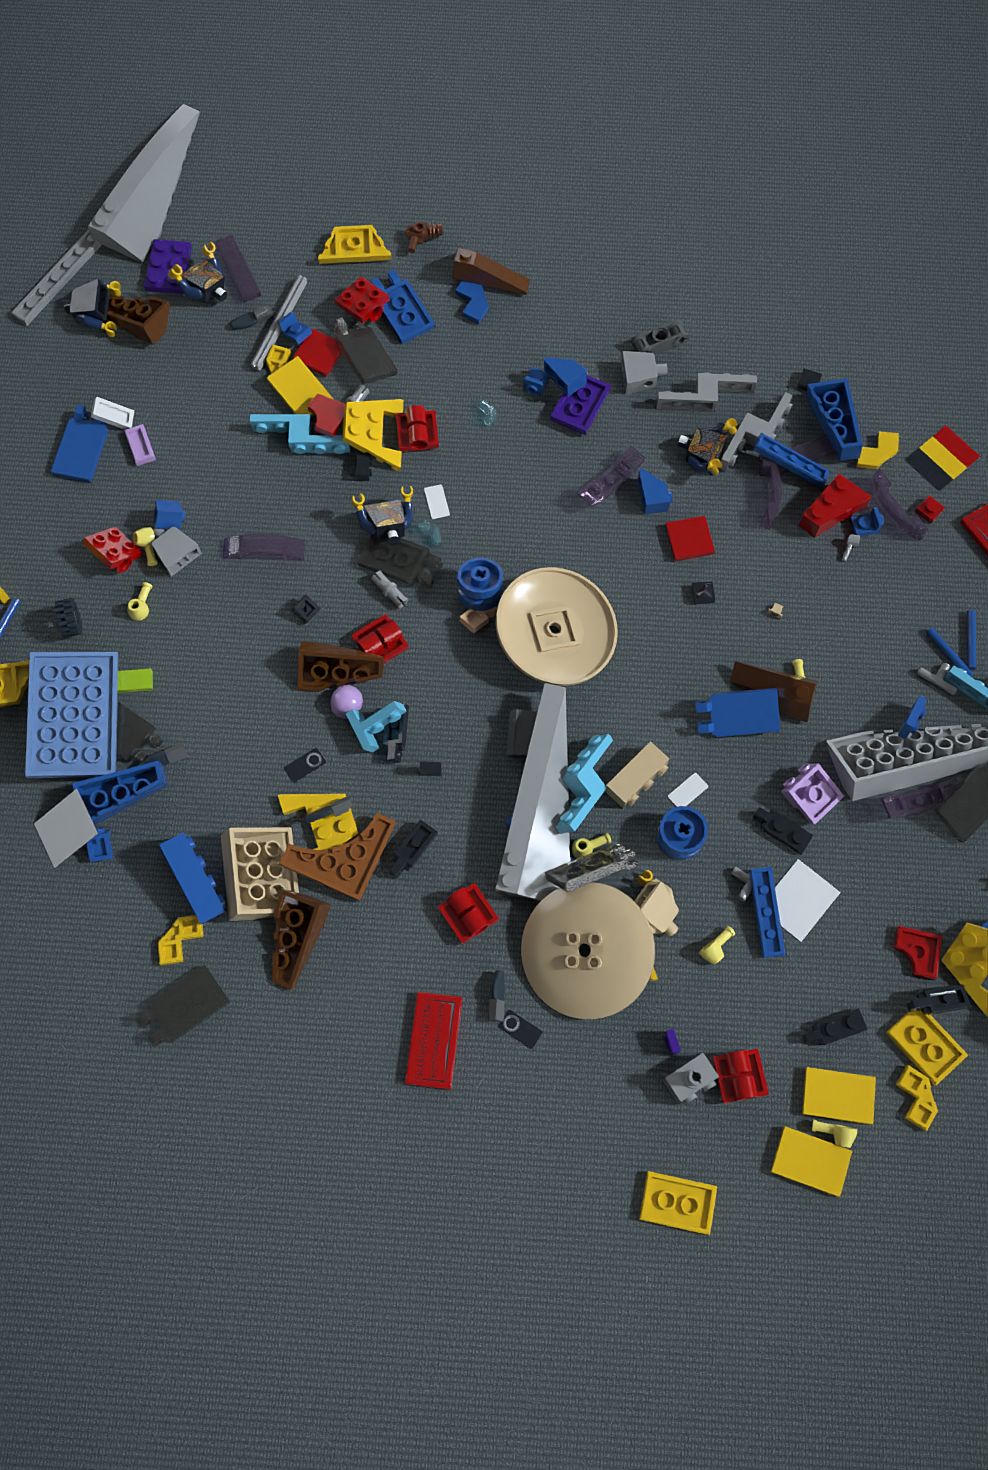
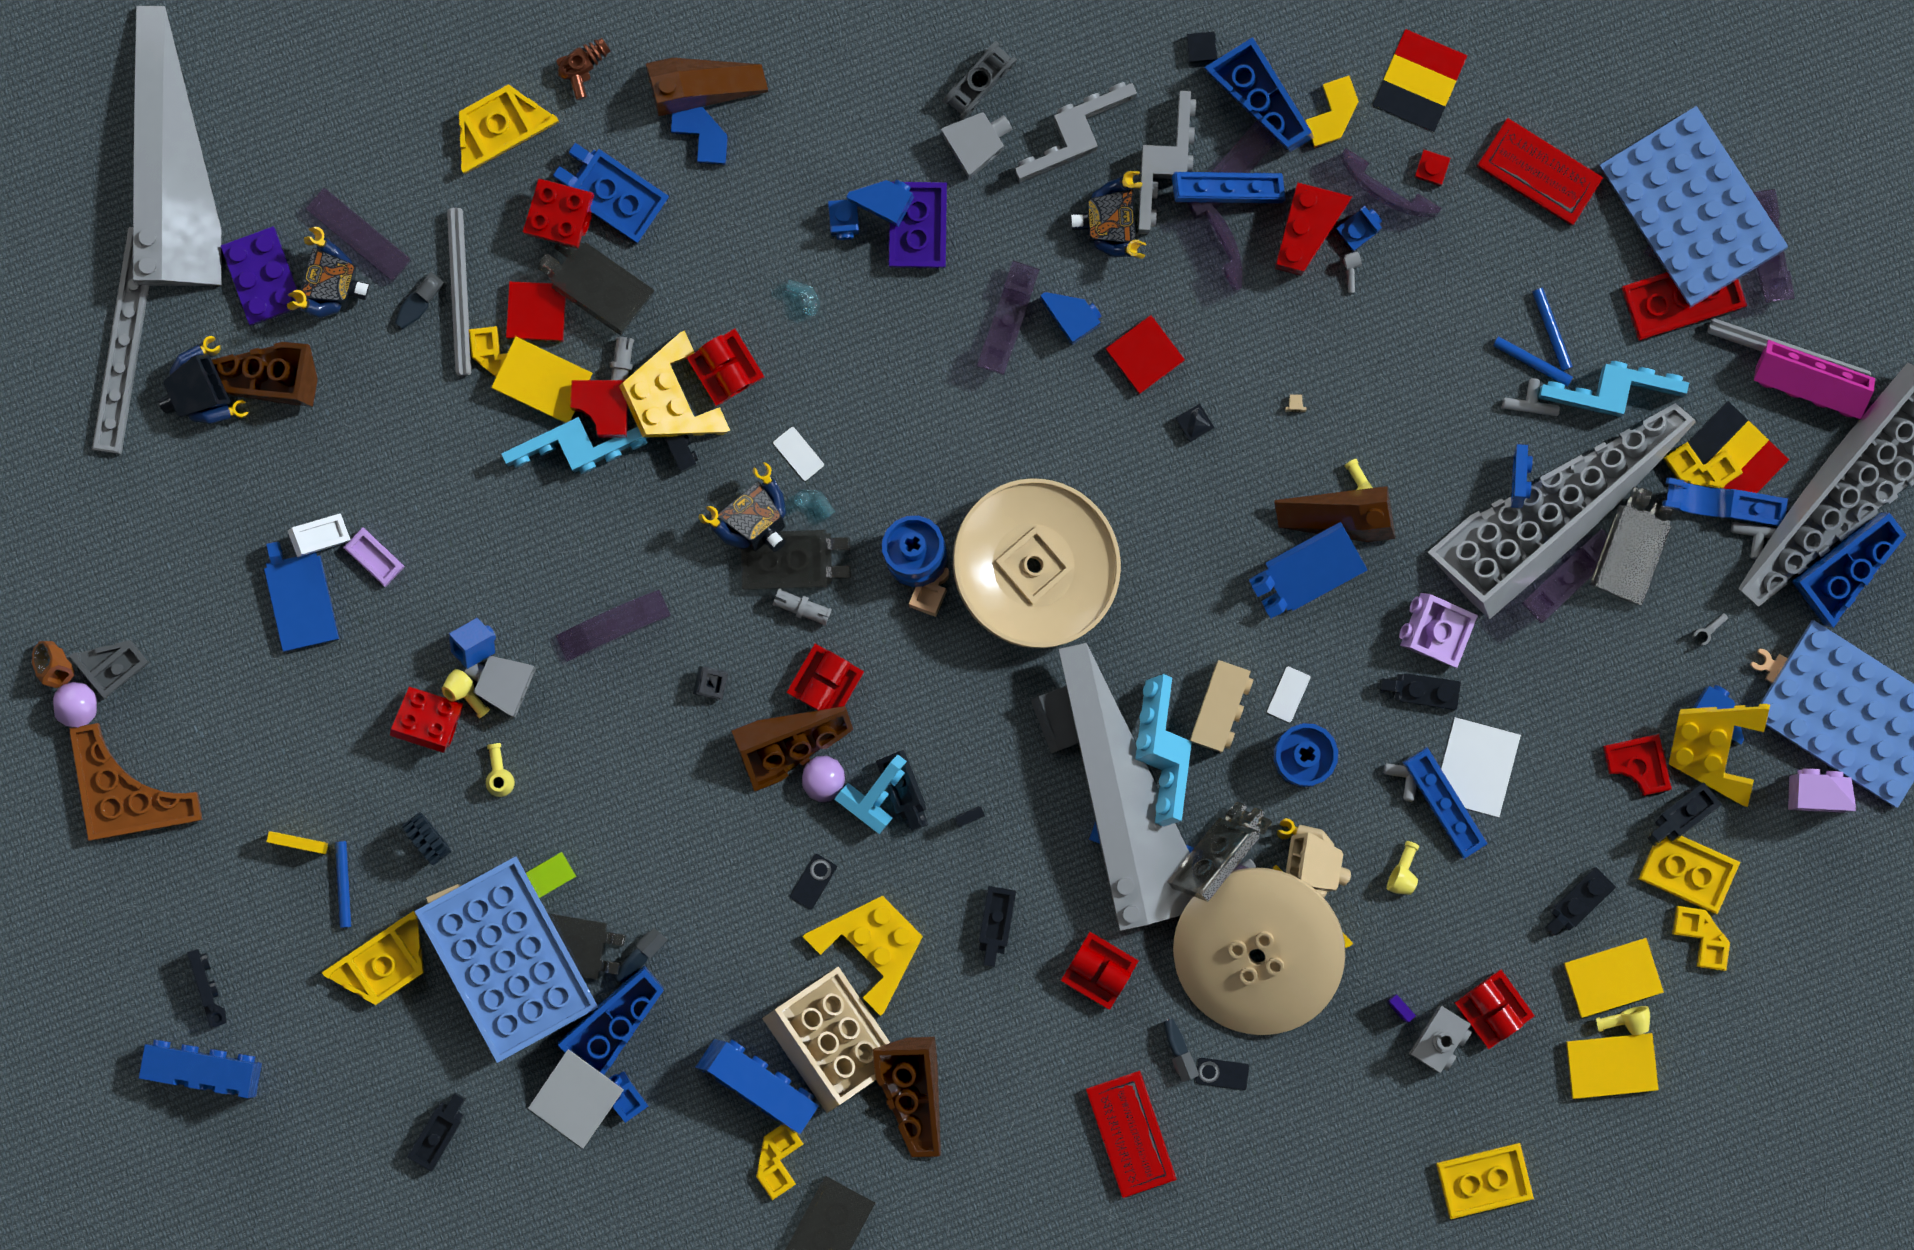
camera: 25 degrees left, 15 degrees up
blue bracket [278,312,312,345] -> none
dark orange plate [279,813,396,901] -> none
piece [304,796,352,824] -> none
light yellow bar [571,832,612,860] -> none

